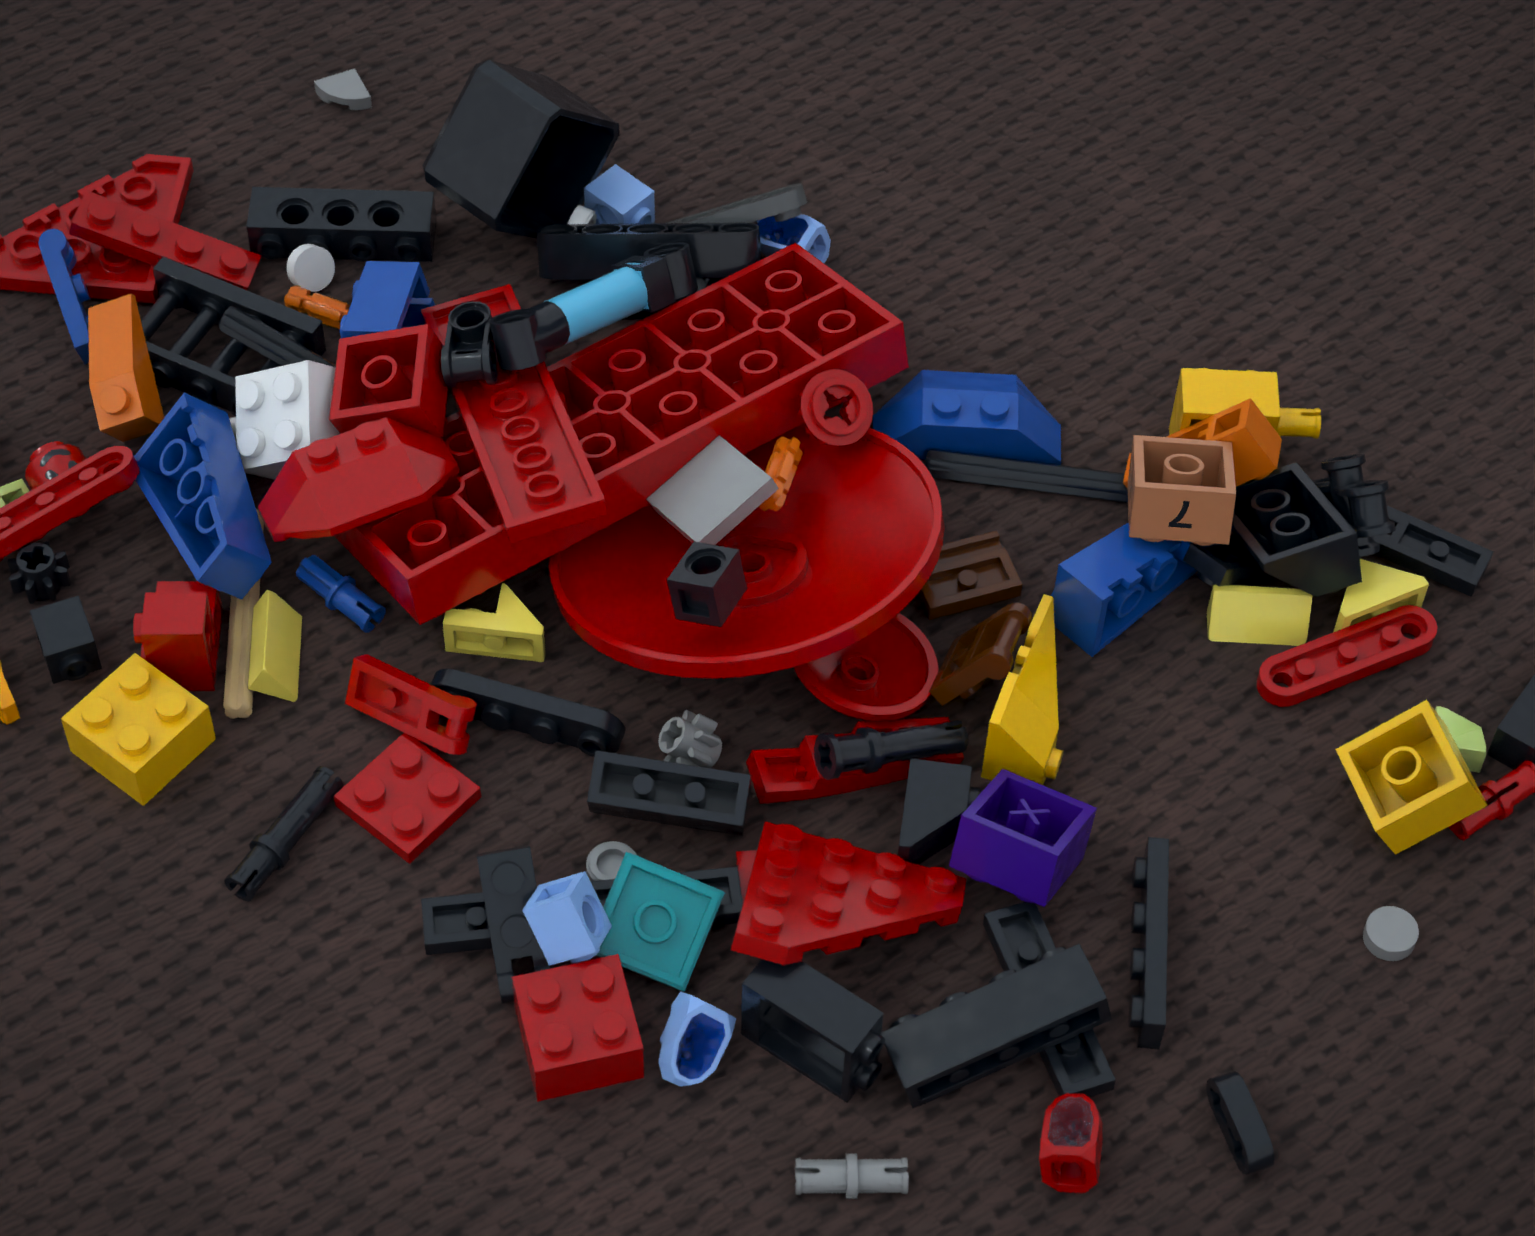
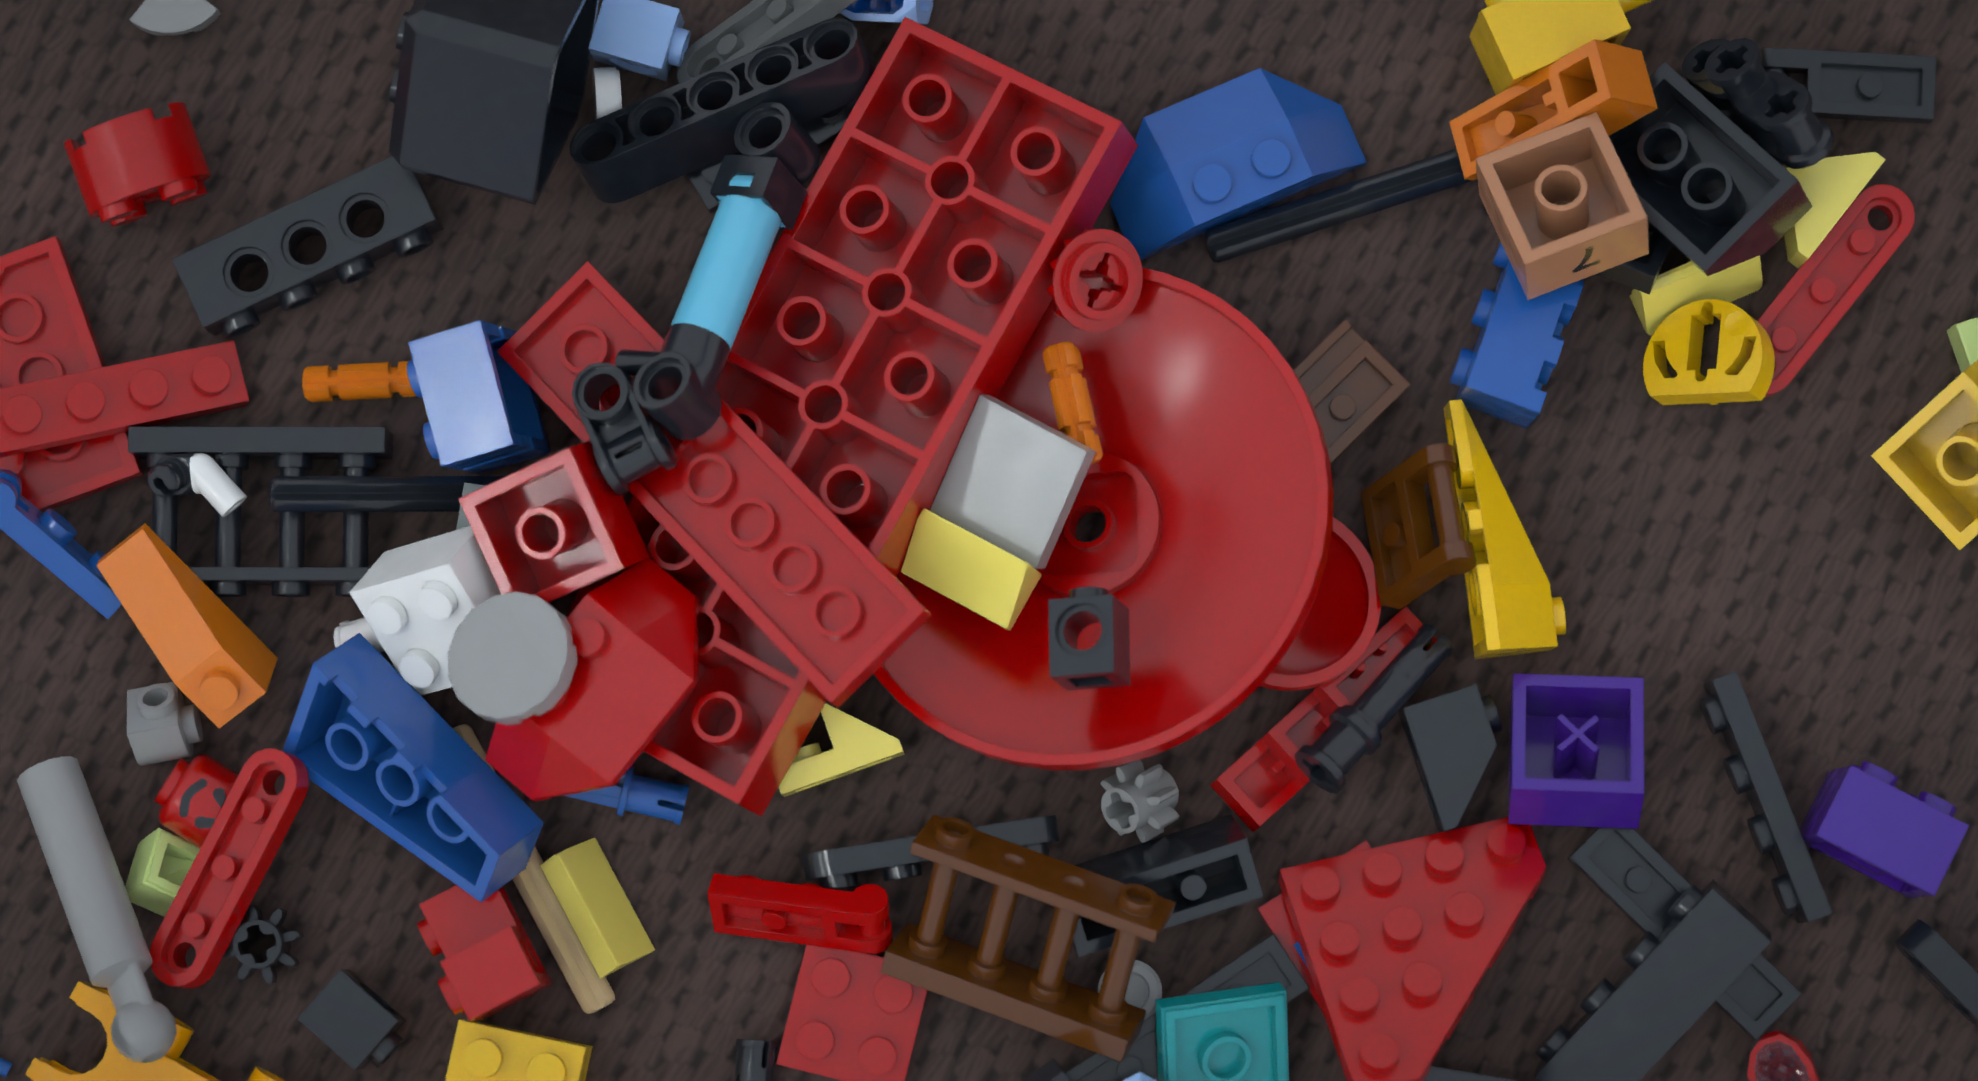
camera: 20 degrees left, 30 degrees up
white tile [286,244,335,292] -> none
none -> red brick [63,102,211,227]
none -> light grey plate [127,682,203,766]
none -> arm [147,453,247,518]
none -> light grey tile [448,592,577,725]
none -> reddish brown fence [881,814,1176,1062]
none -> light yellow slope [901,508,1042,631]
none -> yellow piece [1643,299,1775,405]
none -> dark purple brick [1799,761,1969,898]

